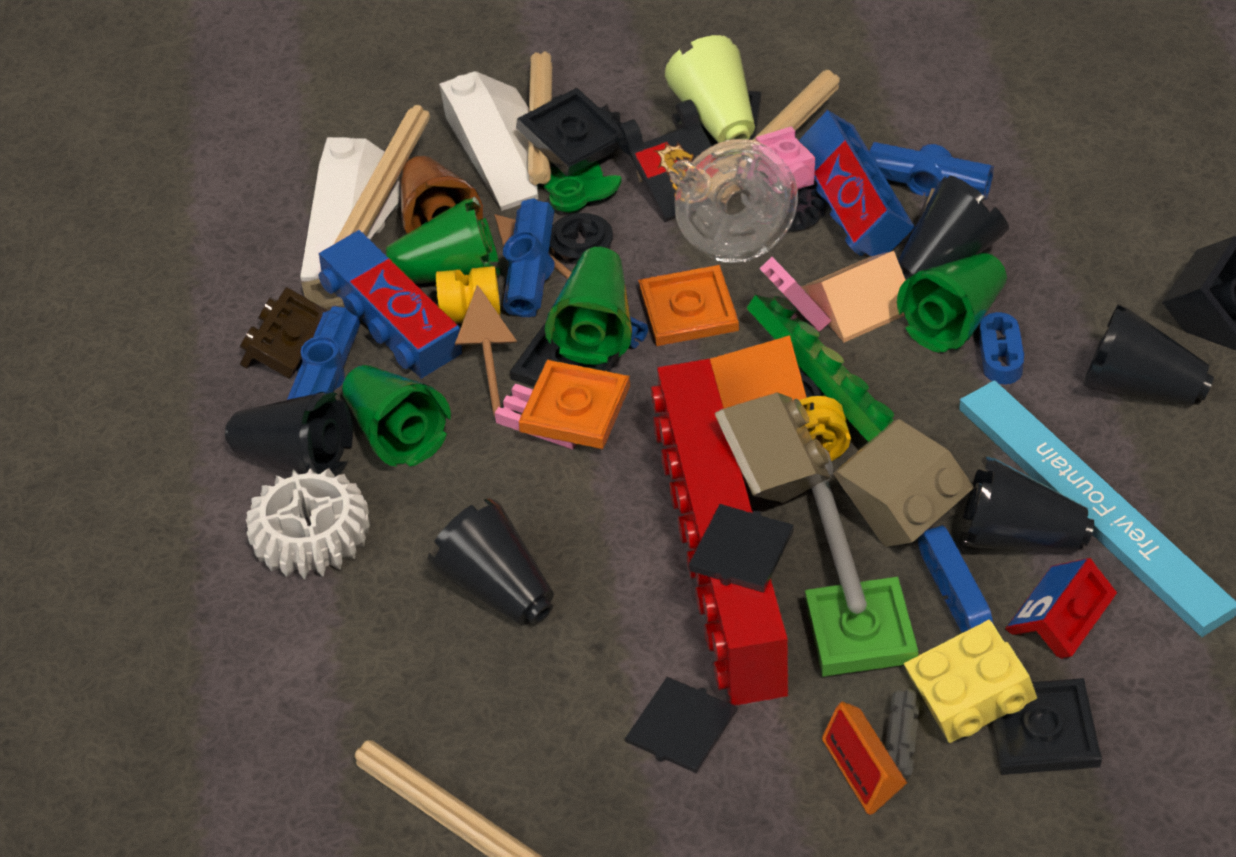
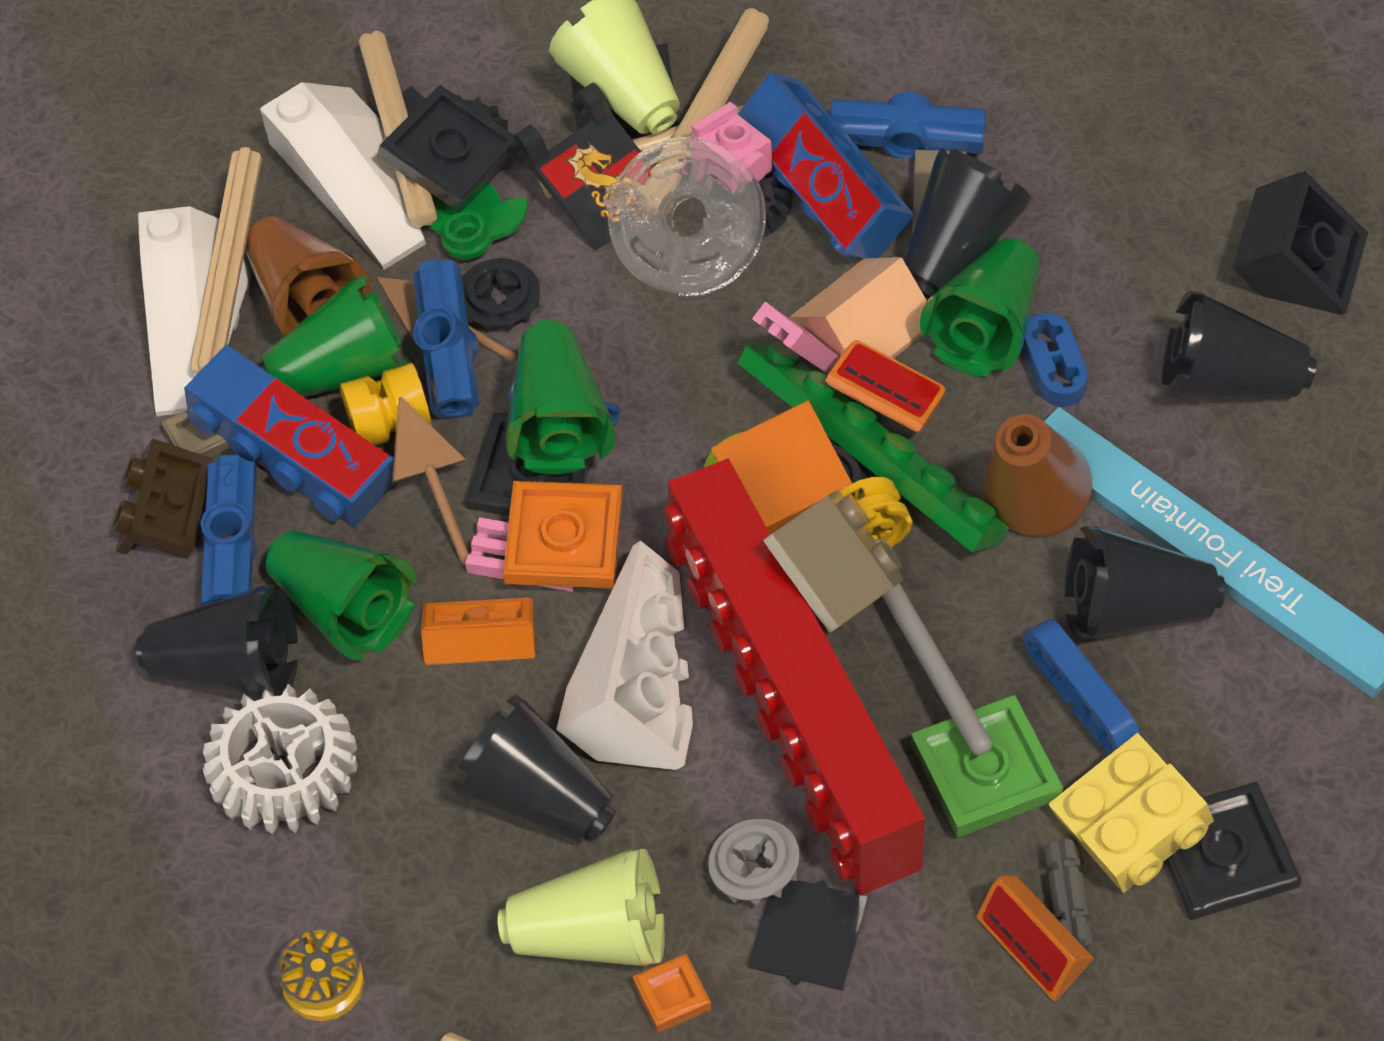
camera: 15 degrees left, 10 degrees up
orange tile [638,265,739,346] -> none
black piece [689,504,794,593] -> none
dark tan slope [833,419,974,547] -> none
red panel [1005,558,1117,659] -> none
none -> yellow wheel [277,927,364,1022]
none -> orange slope [421,597,535,665]
none -> yellowish green cone [498,849,665,967]
none -> white wedge [557,541,693,770]
none -> orange tile [633,953,711,1033]
none -> light grey gear [708,819,802,906]
none -> slope [825,340,946,432]
none -> dark orange cone [983,414,1093,538]

